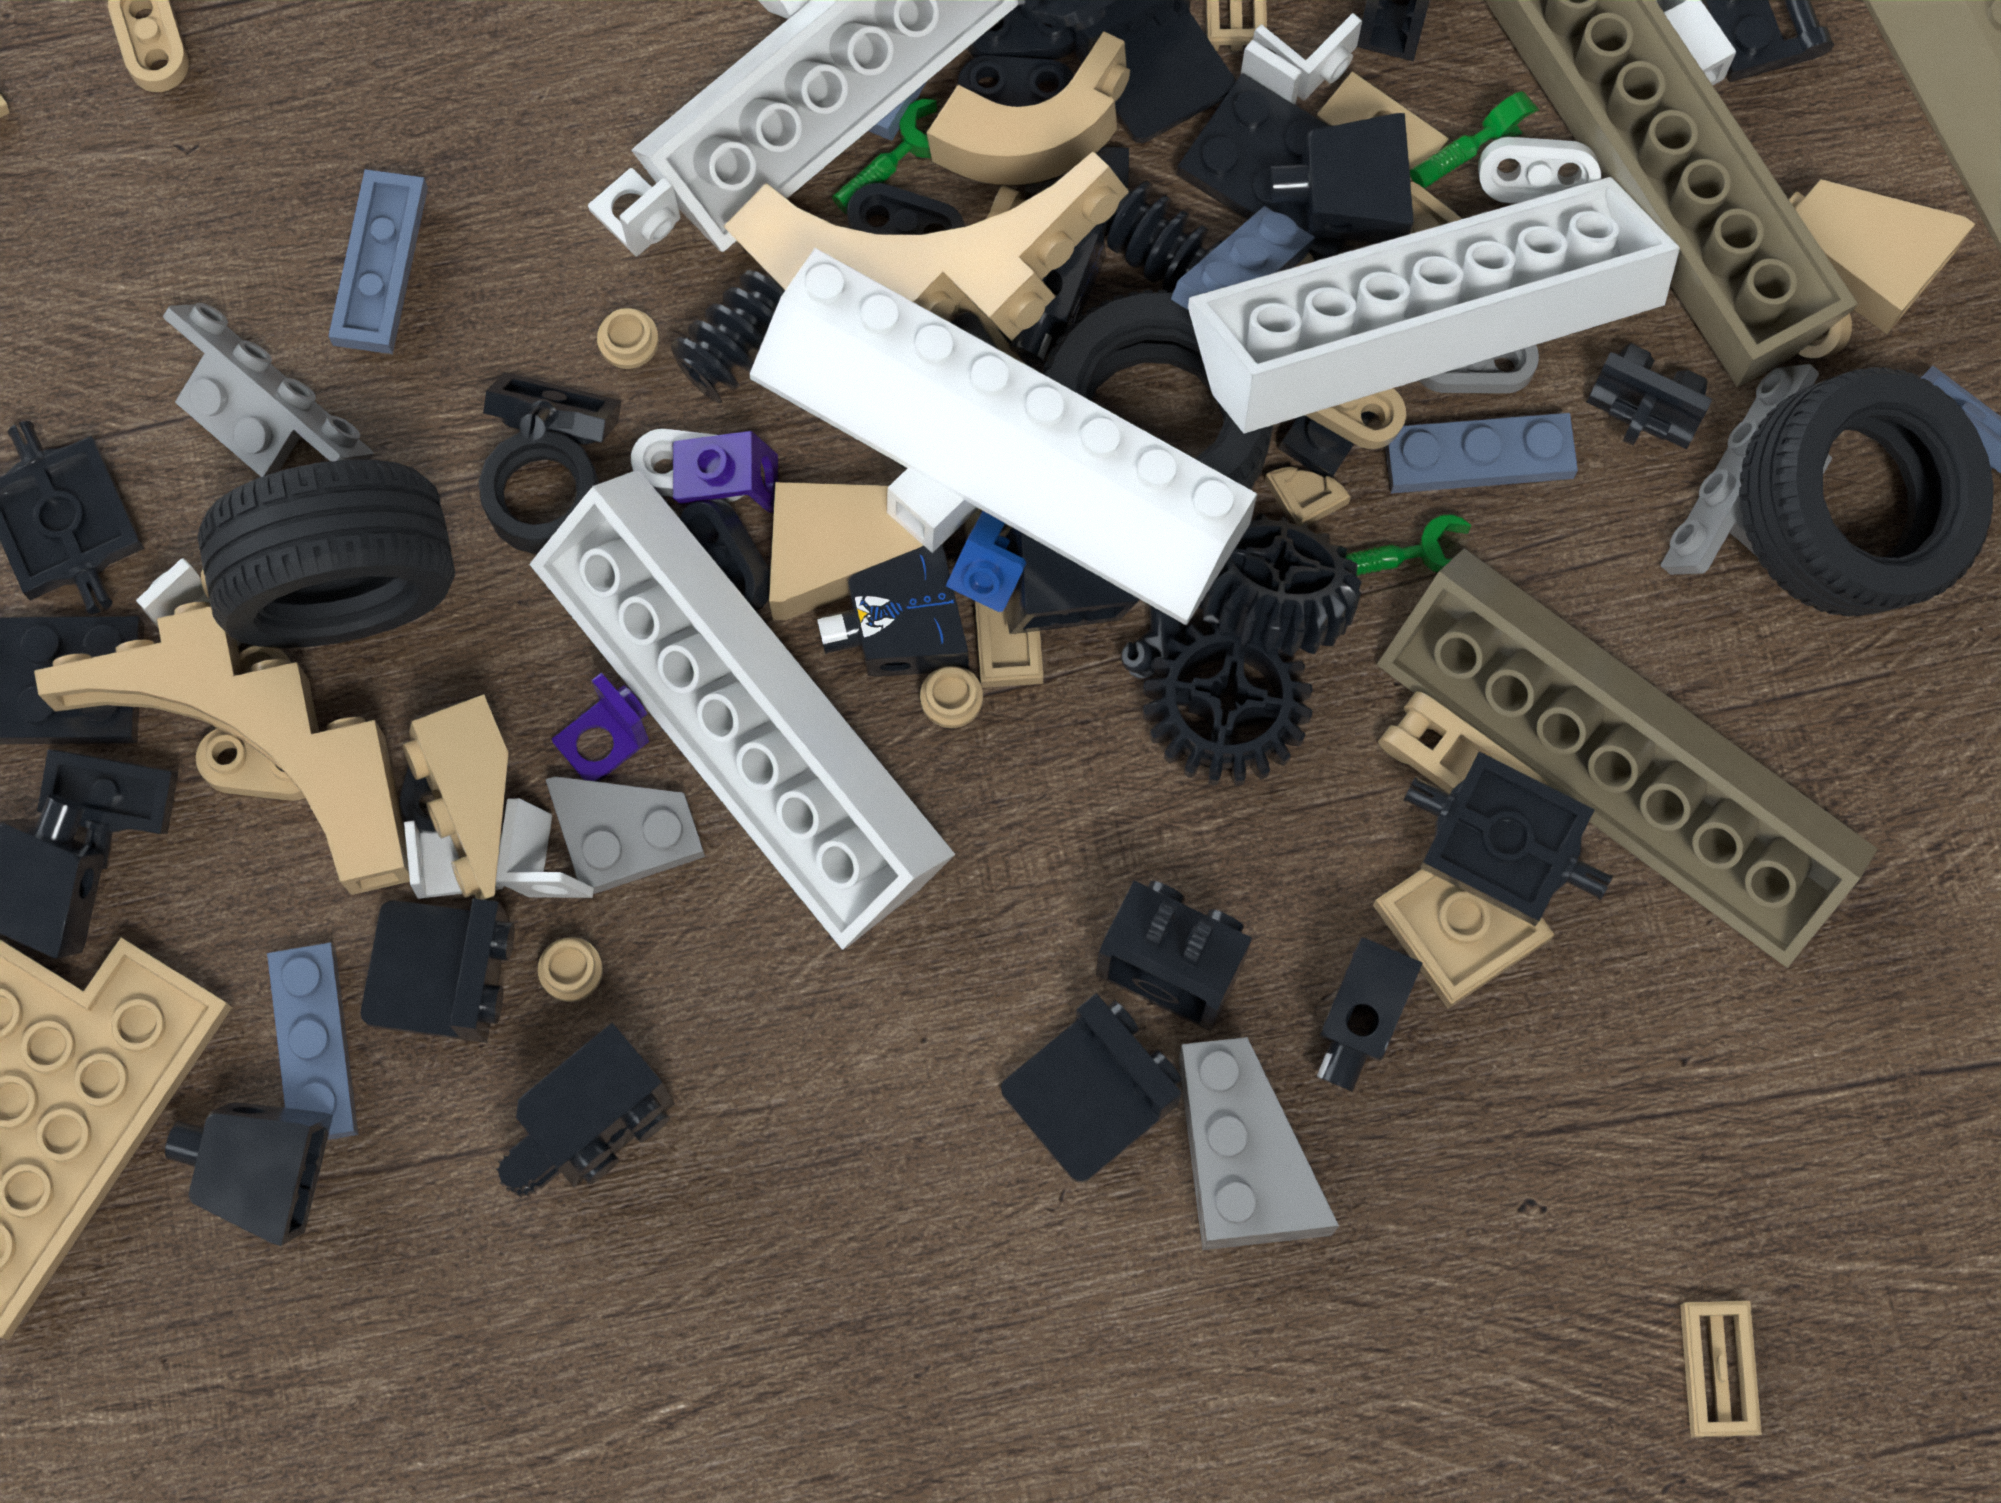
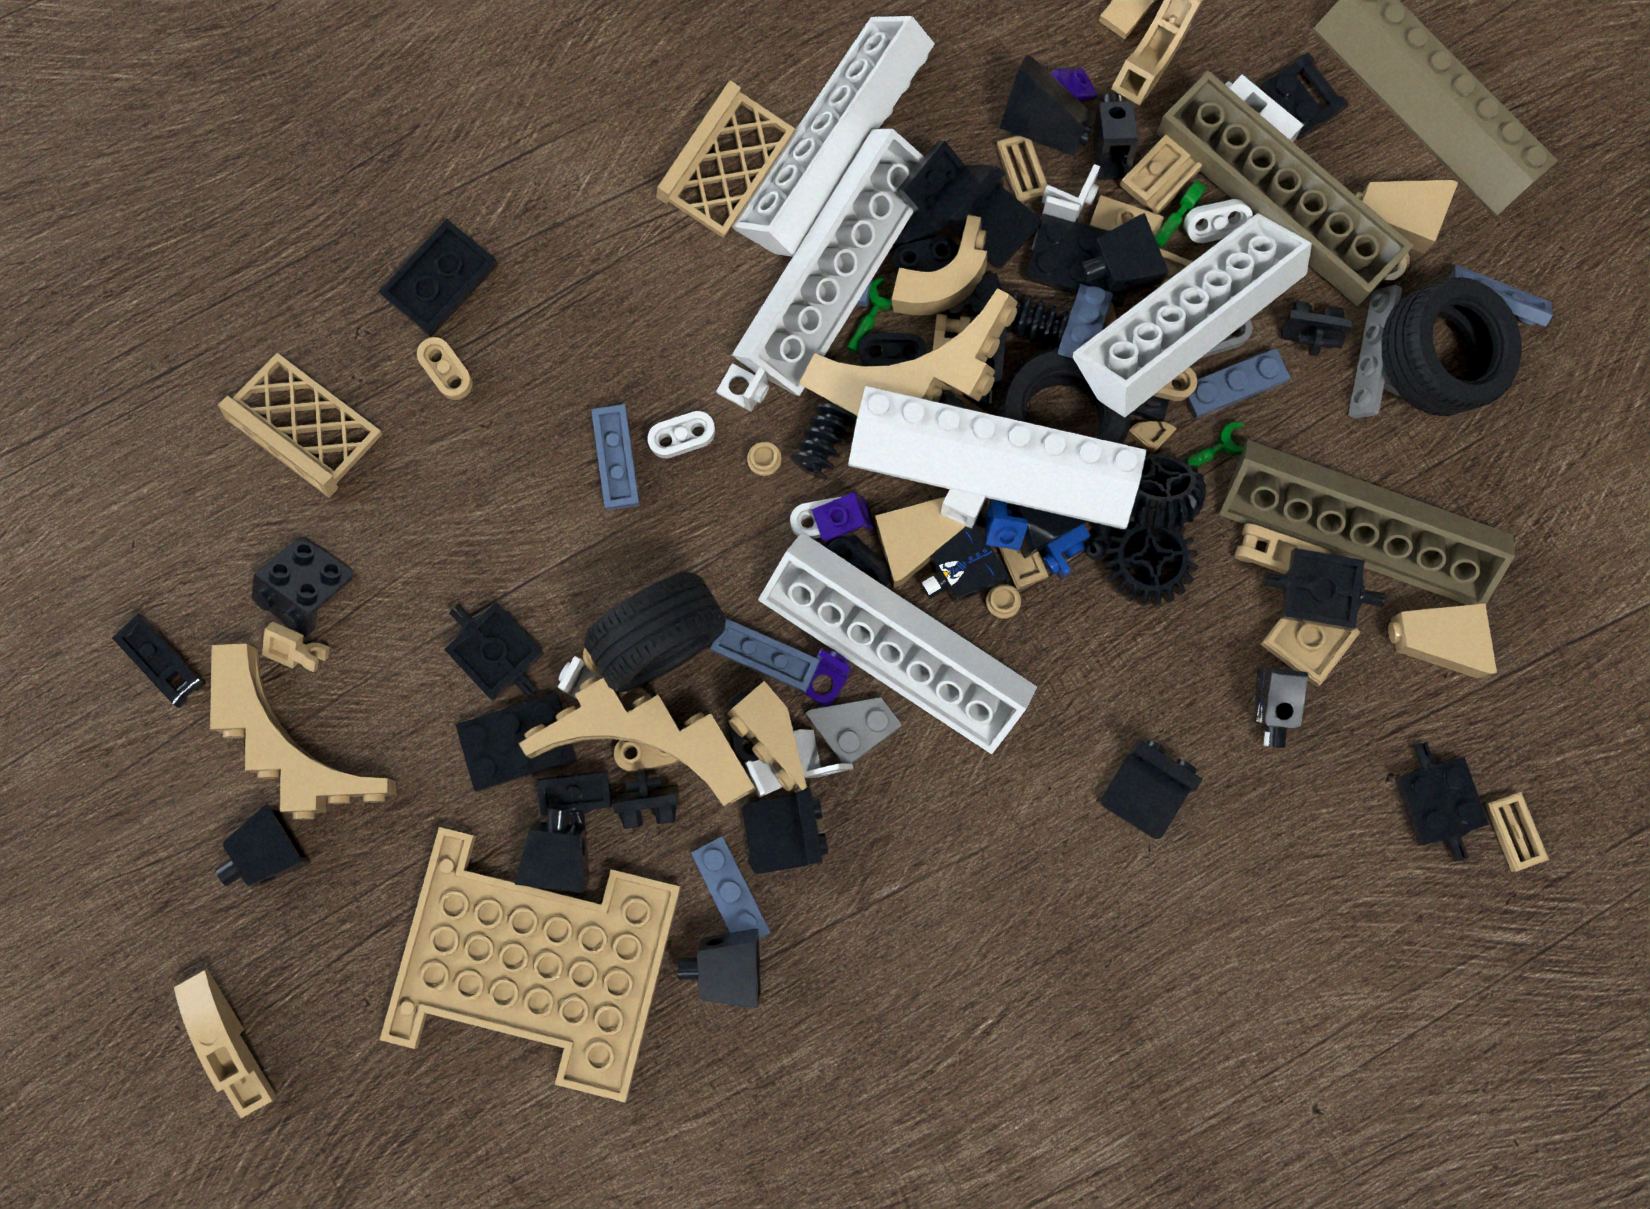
camera: 15 degrees left, 5 degrees up
light grey bracket [163,303,374,477] -> none
black tyre [479,430,599,554] -> none
black plate [483,372,622,444] -> none
black hinge [496,1023,675,1198] -> none
tan plate [538,937,603,1002] -> none
black hinge [1096,880,1252,1032] -> none
light grey wedge [1179,1037,1339,1250] -> none
none -> black hips [612,768,679,829]
none -> white plate [648,411,715,458]
none -> sand blue plate [710,619,820,693]
none -> blue bracket [1043,524,1090,580]
none -> tan plate [1120,135,1202,215]
none -> tan slope [1388,603,1497,678]
none -> black plate [1395,742,1489,862]

